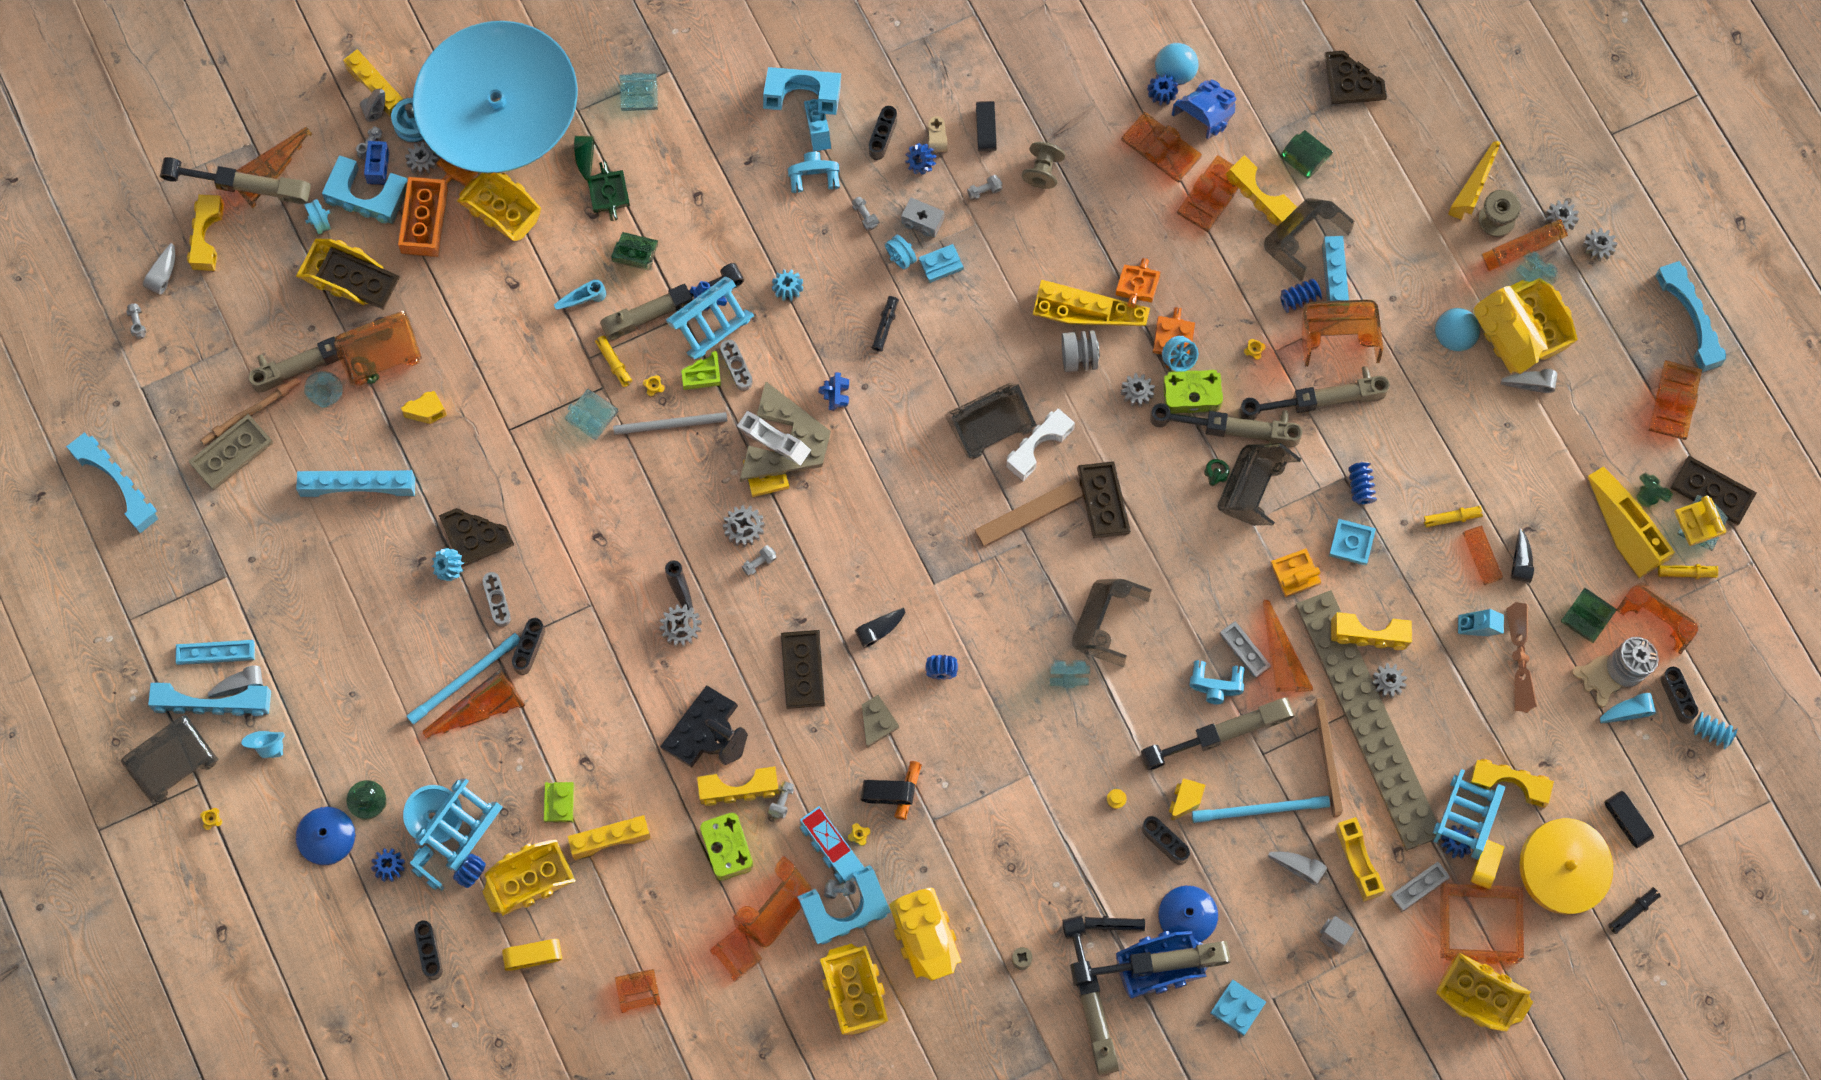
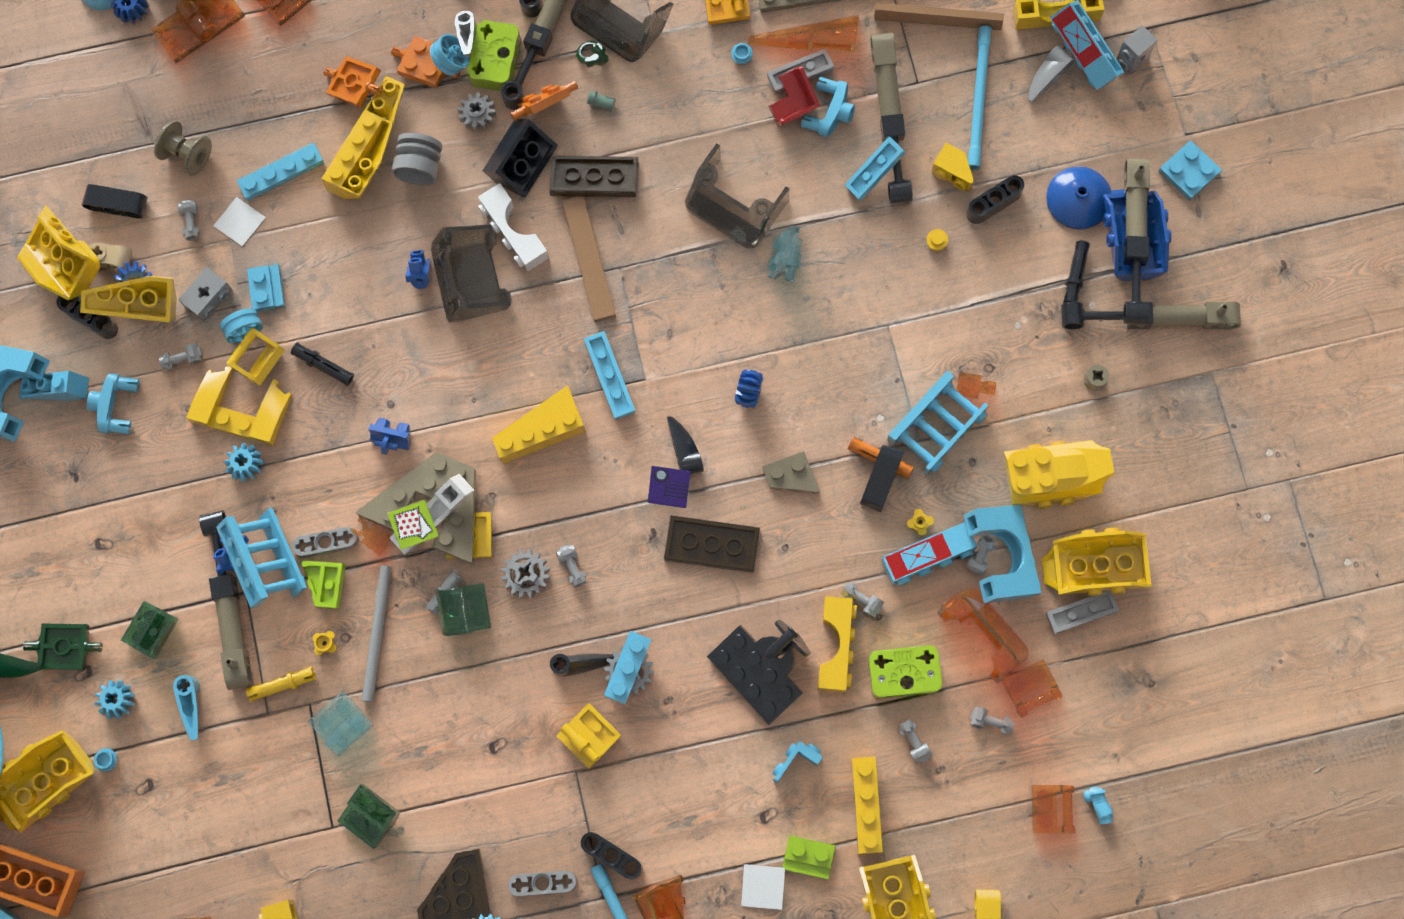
camera: 70 degrees left, 5 degrees up
none -> yellow slope [17,205,100,300]
none -> yellow wedge [80,276,177,323]
none -> medium azure gear [94,680,136,719]
none -> medium azure plate [94,748,118,772]
none -> yellow wedge [186,366,292,446]
none -> white sticker [213,197,266,246]
none -> yellow tile [226,327,285,386]
none -> medium azure plate [236,143,324,201]
none -> clear green brick [338,784,400,849]
none -> clear orange plate [350,518,391,556]
none -> sticker [387,500,439,550]
none -> blue hips [405,250,431,289]
none -> light grey axle [426,571,463,614]
none -> clear green brick [435,583,491,636]
none -> piece [455,11,477,57]
none -> black slope [482,118,558,198]
none -> yellow wedge [492,385,586,464]
none -> orange plate [510,81,578,121]
none -> yellow plate [557,703,622,769]
none -> medium azure plate [584,331,636,420]
none -> sand green pin [587,91,616,112]
none -> medium azure plate [604,631,652,704]
none -> dark purple sticker [648,466,691,508]
none -> medium azure plate [731,43,753,64]
none -> white sticker [741,864,785,910]
none -> red panel [768,67,821,125]
none -> medium azure bracket [772,741,823,784]
none -> medium azure plate [845,136,906,201]
none -> medium azure fence [887,370,988,475]
none -> light grey bar [898,719,933,764]
none -> clear orange plate [957,372,996,399]
none -> light grey bar [969,706,1015,735]
none -> light grey plate [1045,591,1120,635]
none -> medium azure brick [1050,0,1125,90]
none -> medium azure arm [1083,787,1113,824]

